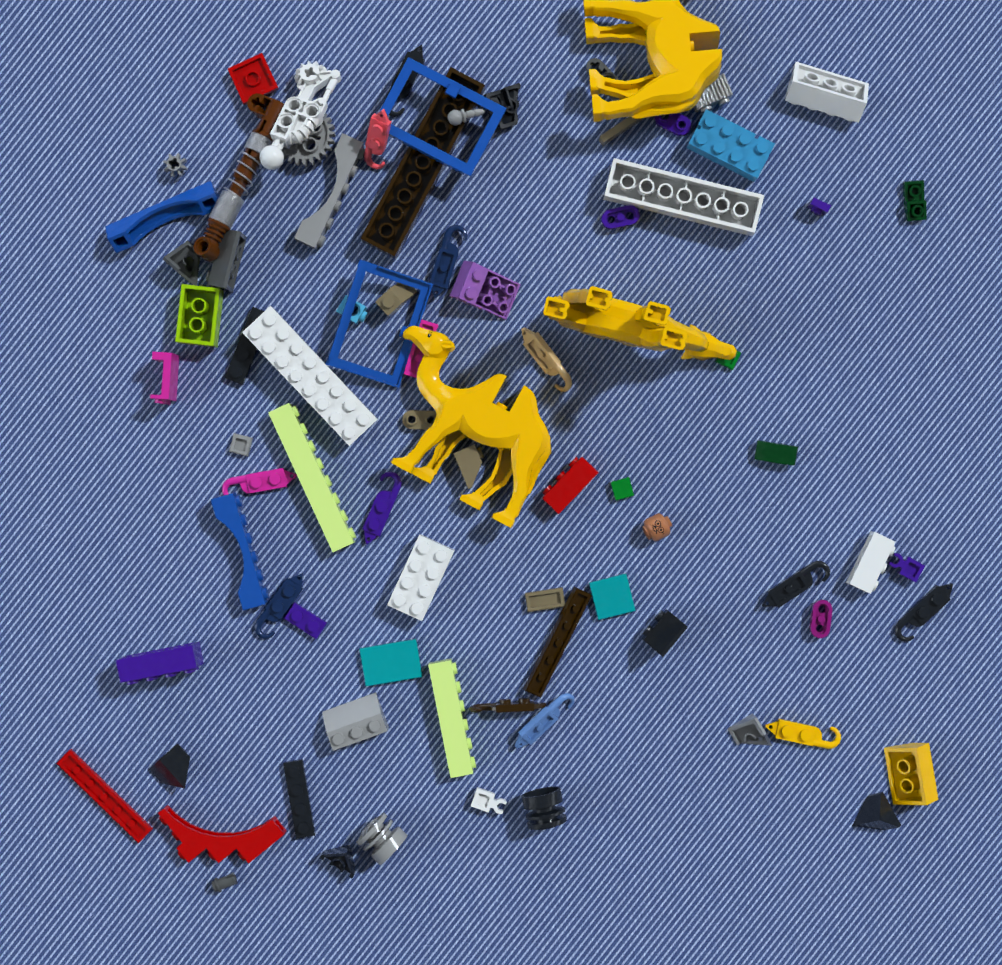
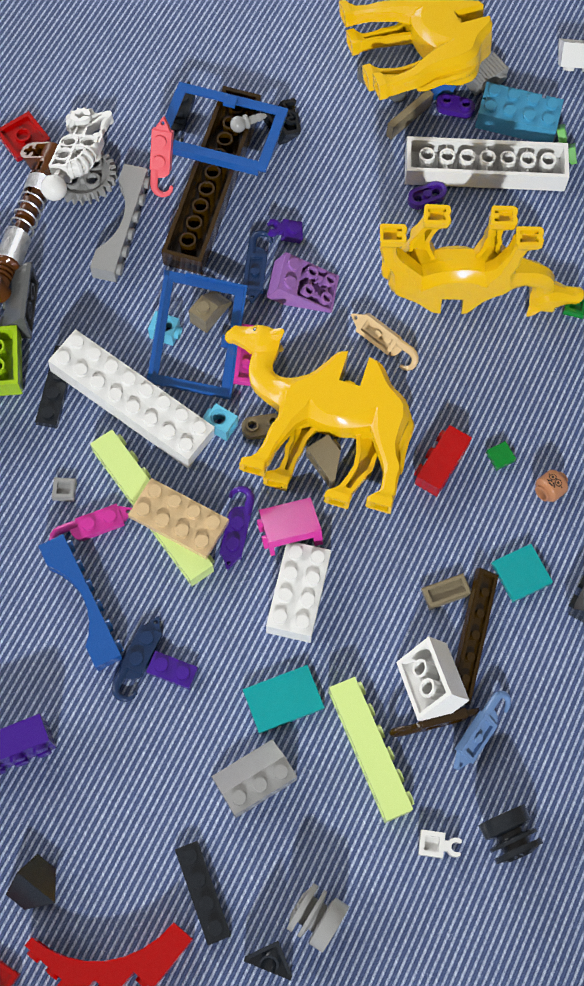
camera: 15 degrees left, 20 degrees down
none -> tan plate [128,478,229,560]
none -> medium azure brick [203,403,238,441]
none -> panel [257,497,323,556]
none -> dark purple plate [267,219,303,244]
none -> white slope [396,636,469,721]
none -> bright green slope [557,124,577,165]

